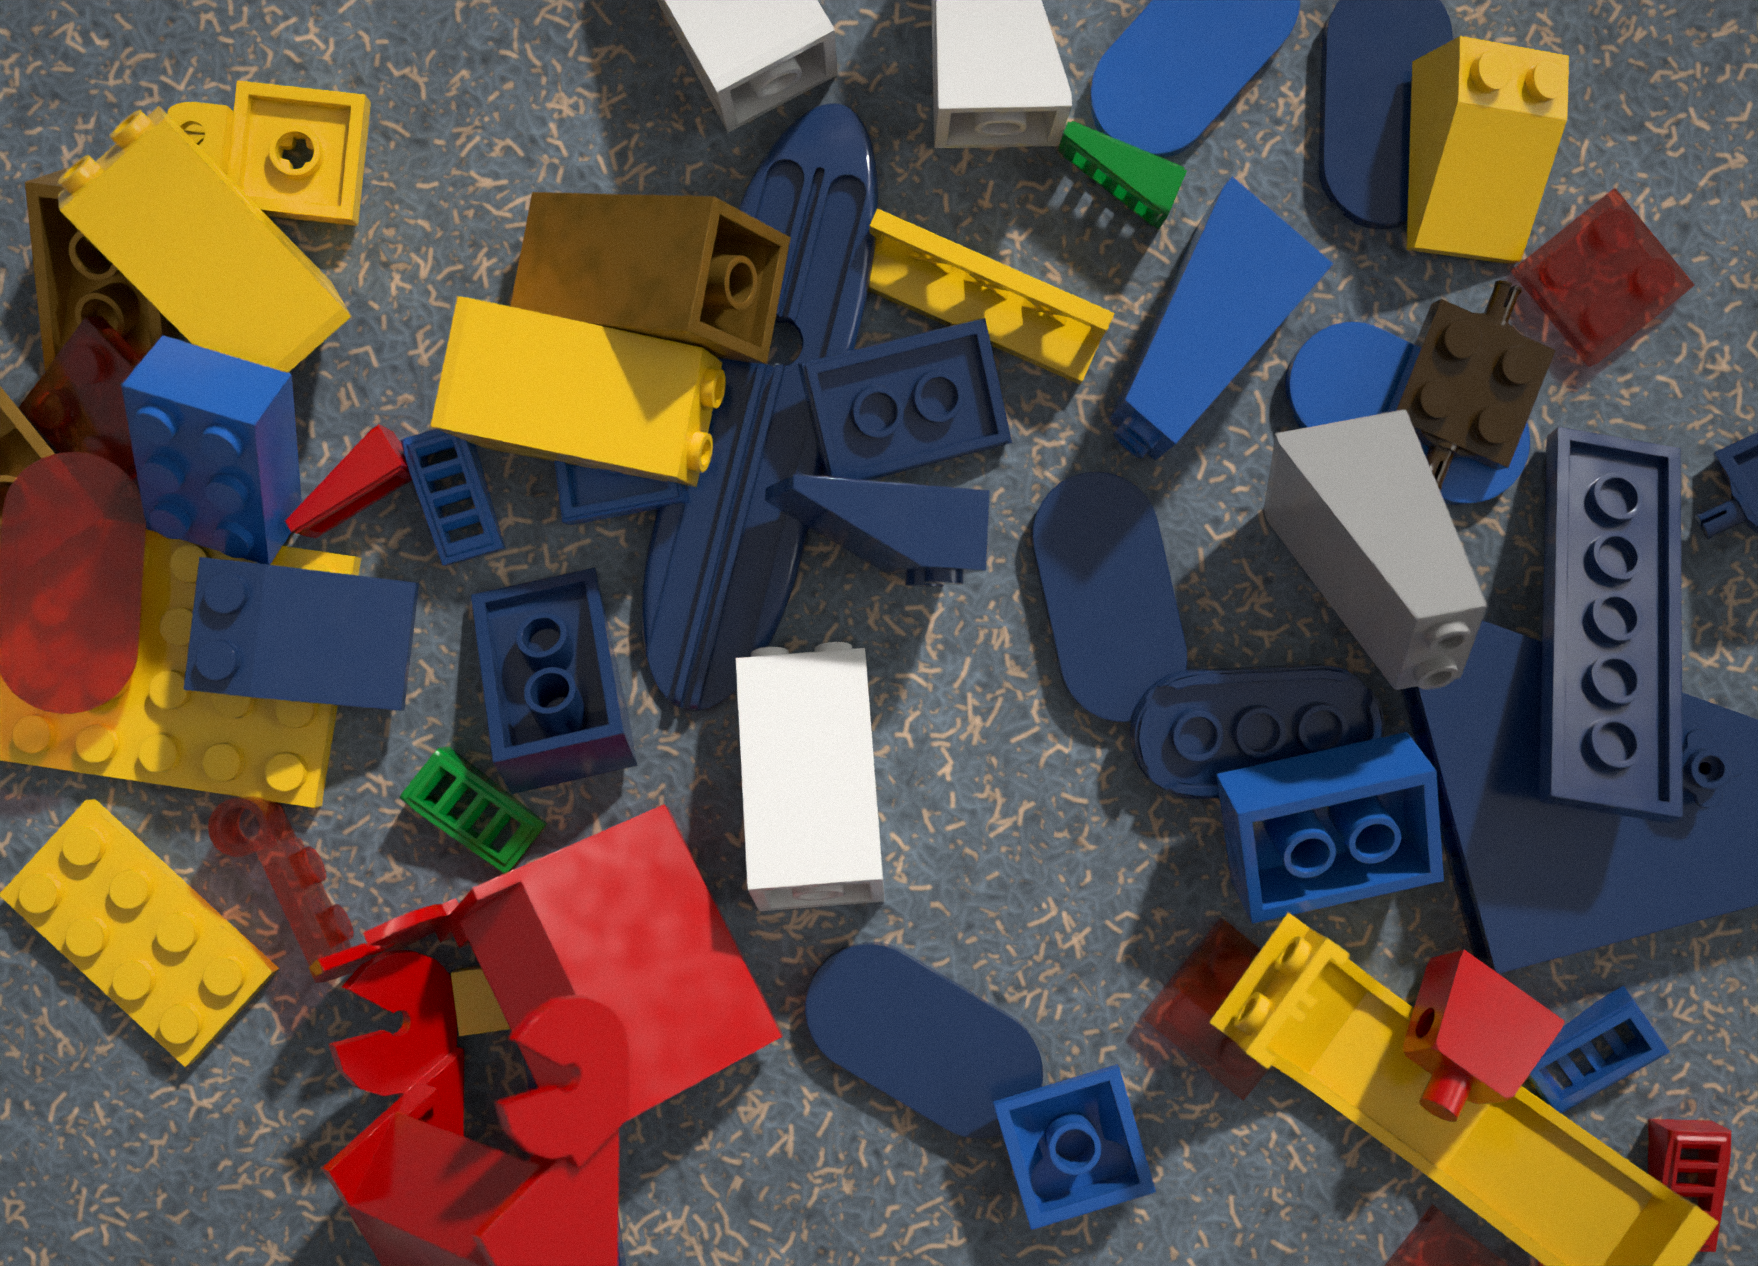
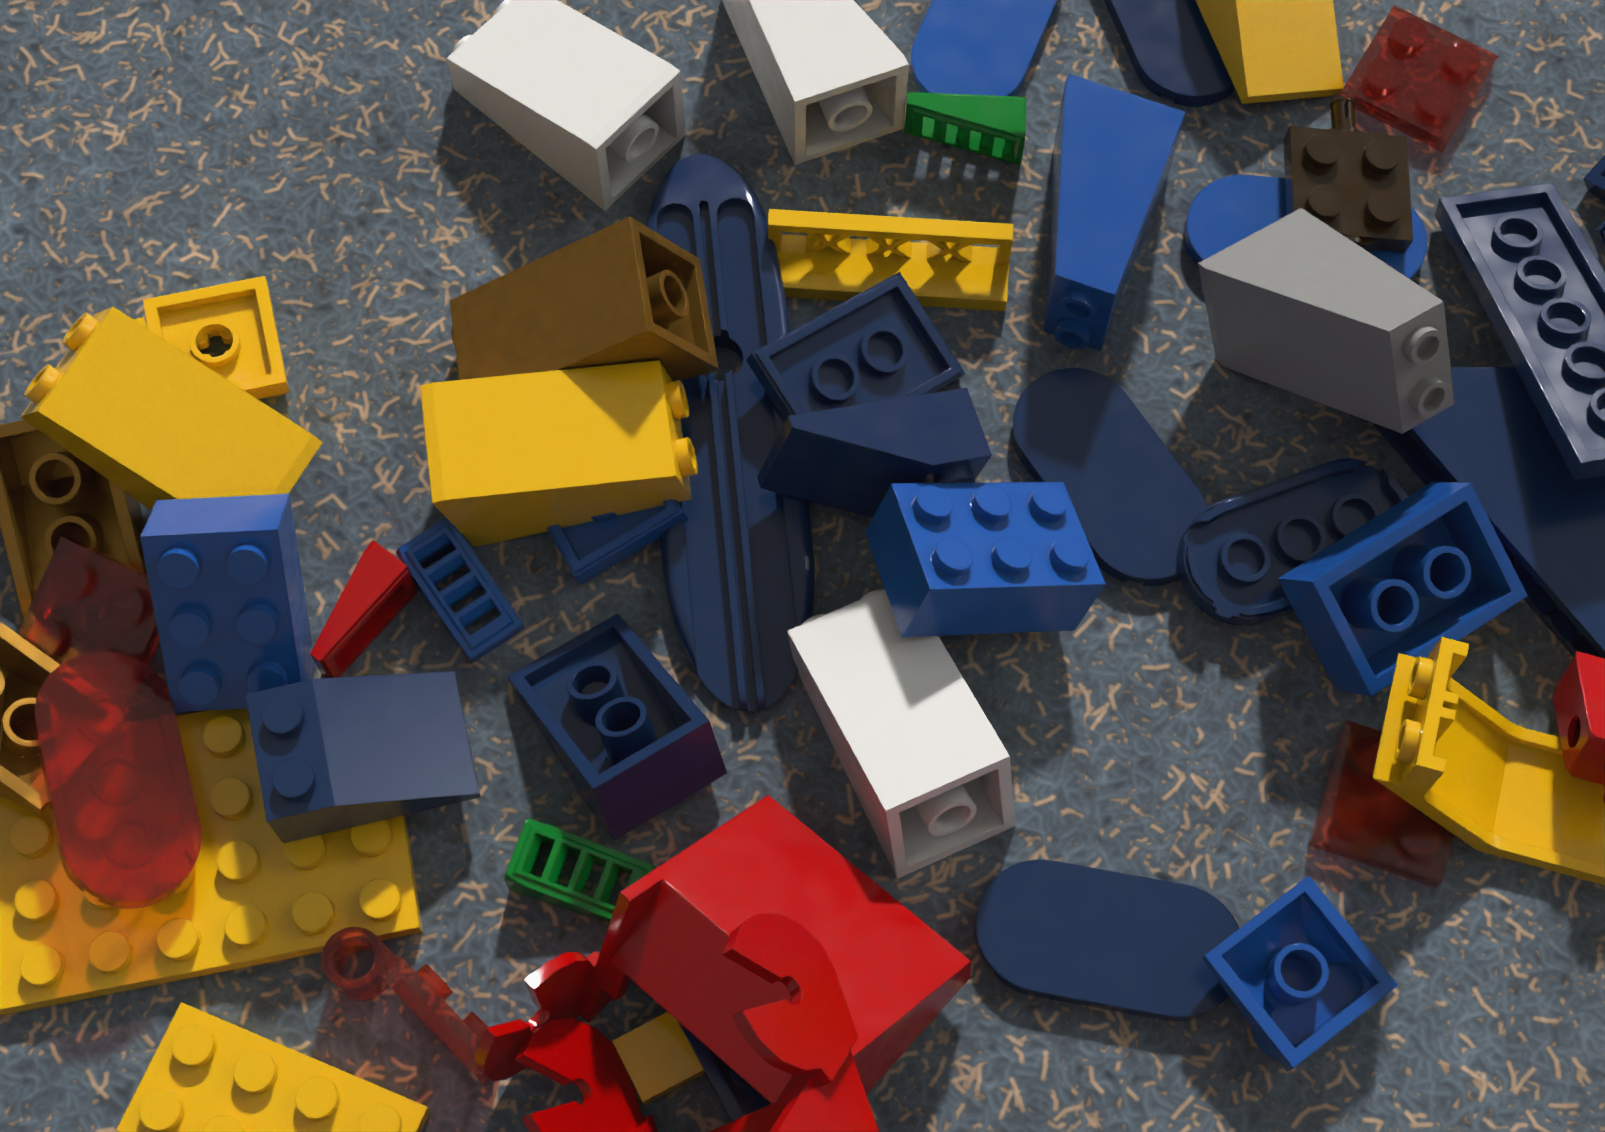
camera: 20 degrees left, 20 degrees down
none -> blue brick [865,482,1106,637]

